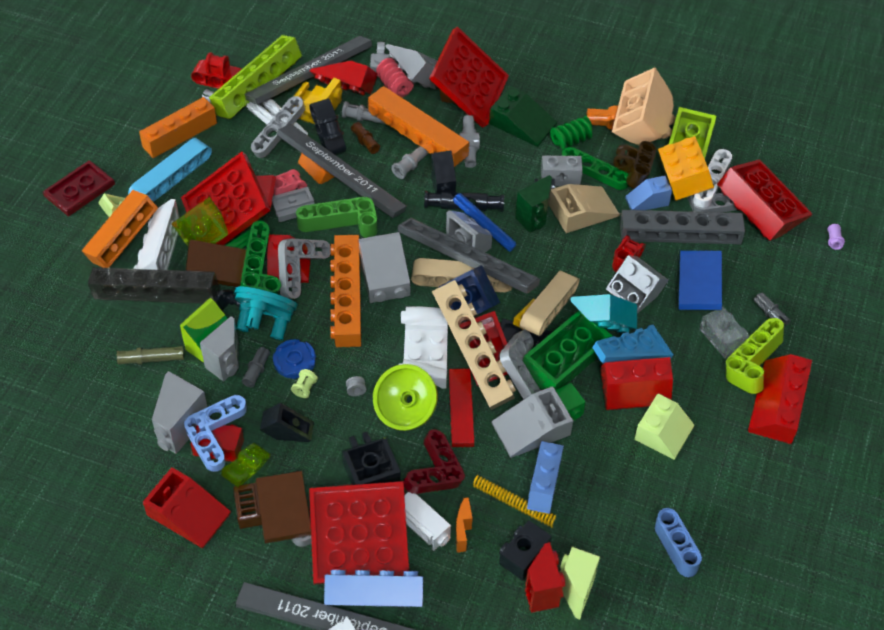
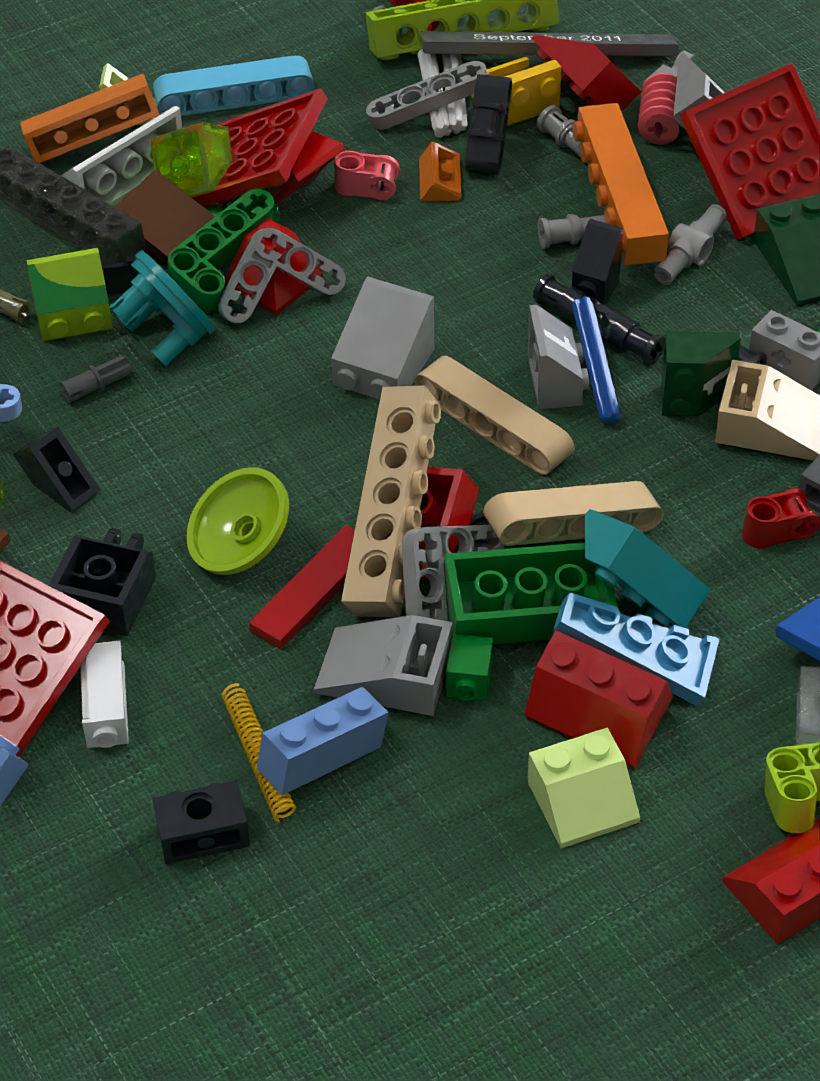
camera: 40 degrees right, 5 degrees down
dark red tile [42,160,115,217] -> none
orange brick [139,97,217,158] -> none
light grey slope [200,316,239,382] -> none
light grey plate [272,187,315,222] -> none
blue tile [273,339,316,379] -> none
dark grey tile [277,124,407,218] -> none
yellowish green bush [291,369,318,398] -> none
bright green beam [296,197,377,238] -> none
orange brick [331,235,361,347] -> none
light grey bush [346,376,366,396] -> none
reddish brown pin [351,122,380,154] -> none
dark grey tile [398,218,540,294] -> none
white piece [399,306,448,389] -> none
dark red beam [403,429,465,494] -> none
dark blue slope [439,265,500,322] -> none
orange slope [456,498,472,553] -> none
red slope [525,542,565,613] -> none
yellowish green slope [560,547,600,619] -> none
light grey slope [606,255,668,313] -> none
medium blue beam [655,508,702,577] -> none

